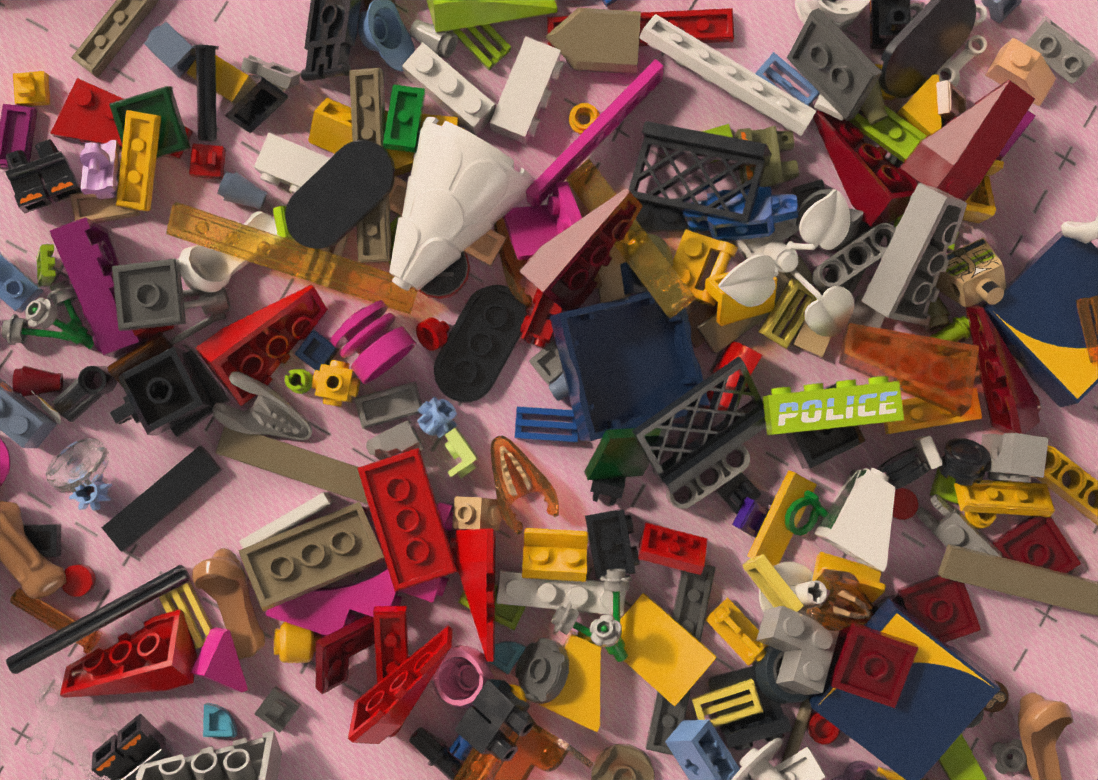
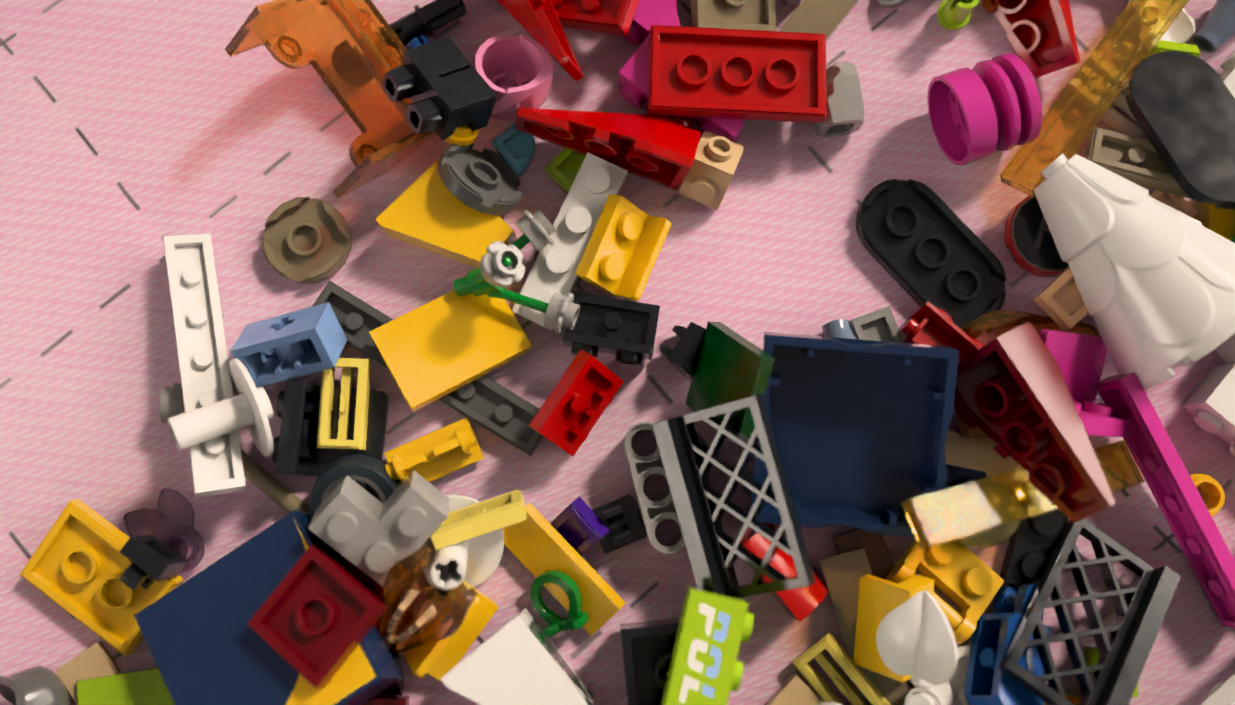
camera: 110 degrees right, 5 degrees down
dark blue tile [294,329,340,371] -> none
yellow brick [312,360,360,407] -> none
light grey tile [354,381,422,429] -> none
red tile [416,317,449,351] -> none
light blue gear [417,397,457,438] -> none
yellowish green bracket [444,428,479,478] -> none
clear orange animal [490,435,559,535] -> none
blue tile [515,406,578,442] -> none
red tile [806,711,840,744] -> none

